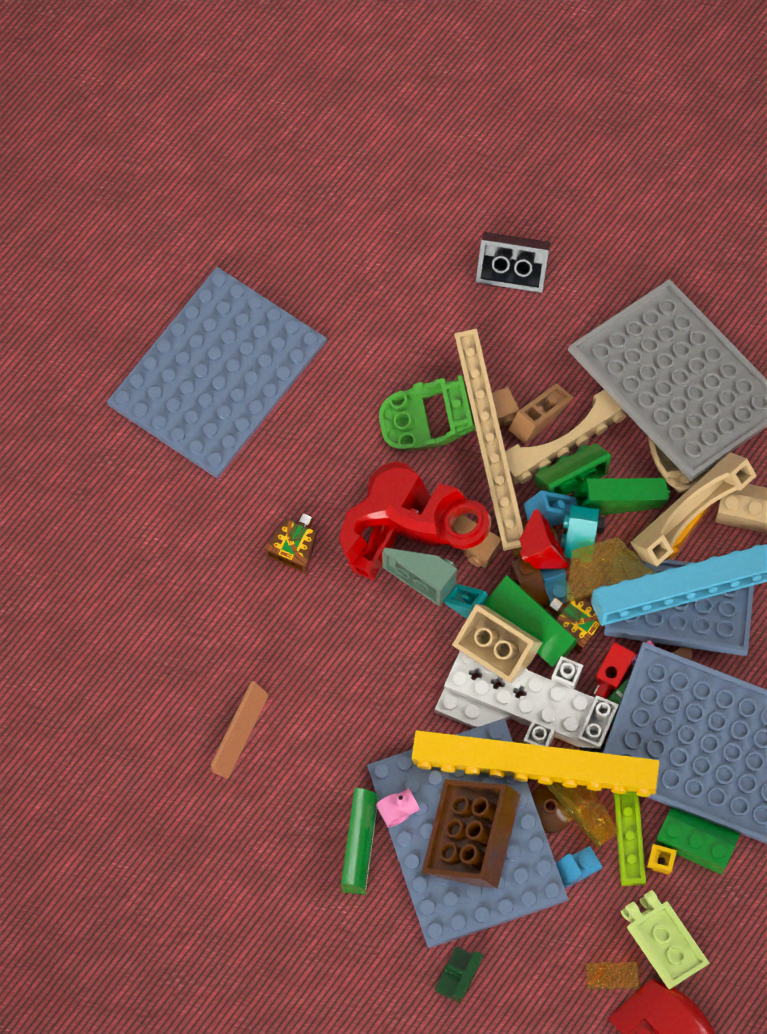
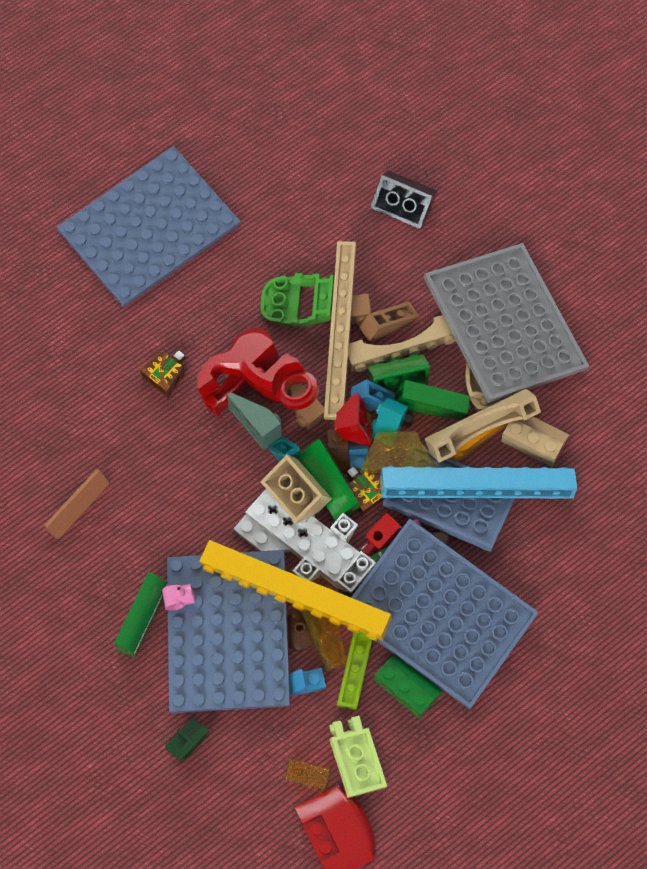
camera: 15 degrees right, 0 degrees up
reddish brown slope [421,779,521,889] -> none
yellow piece [647,844,677,875] -> none

